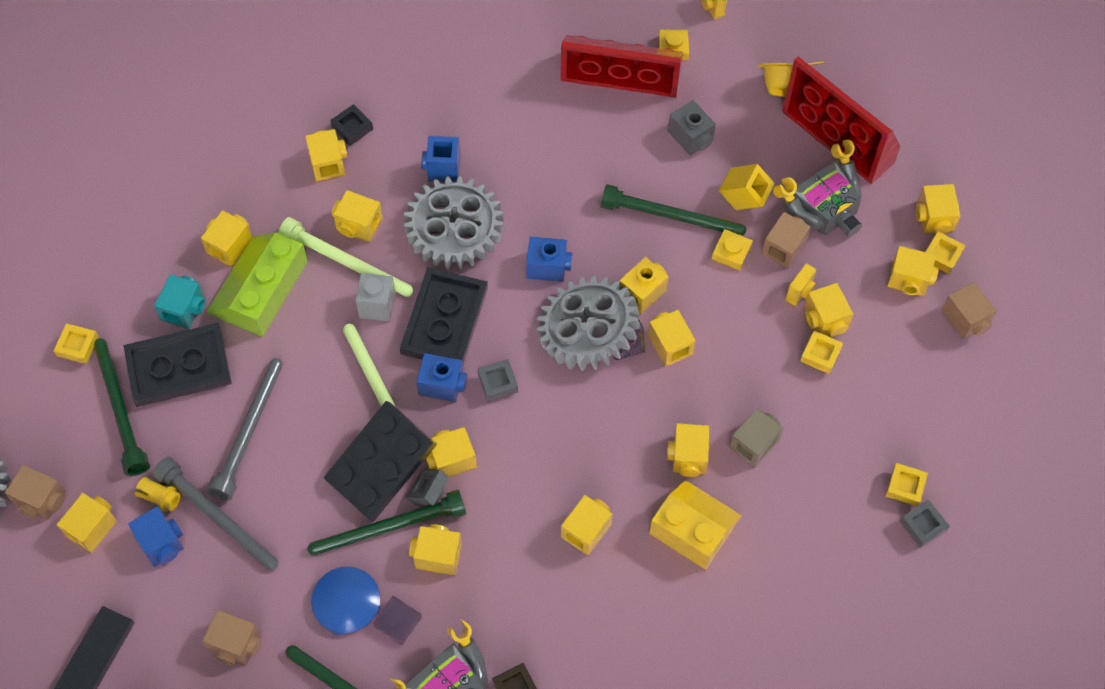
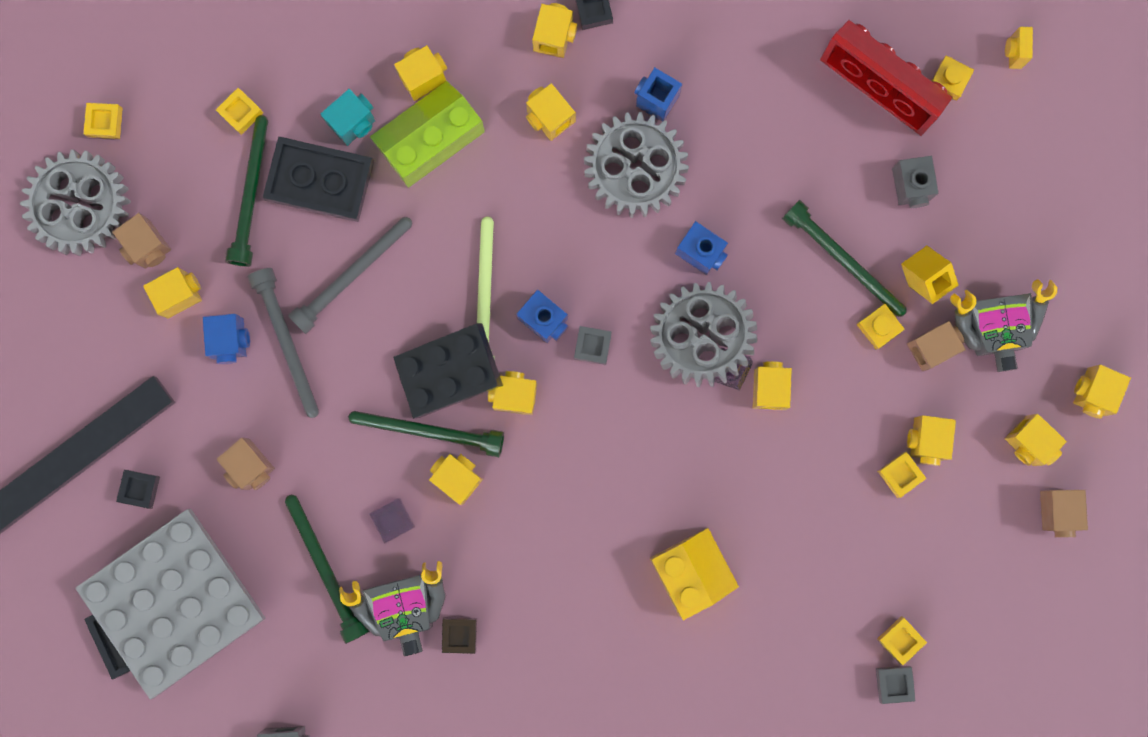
camera: 30 degrees right, 20 degrees up
yellow pin [135,477,181,512] -> none
yellowish green piece [278,217,413,297] -> none
blue dish [311,567,380,635] -> none
light grey brick [356,273,396,322] -> none
black plate [400,267,488,364] -> none
dark grey plate [406,470,449,505] -> none
yellow brick [561,495,613,556] -> none
yellow brick [619,257,669,314] -> none
yellow brick [667,423,710,477] -> none
dark tan brick [729,408,783,468] -> none
yellow piece [757,62,824,97] -> none
red slope [782,56,901,184] -> none
yellow plate [786,263,817,306] -> none
yellow plate [926,231,966,275] -> none

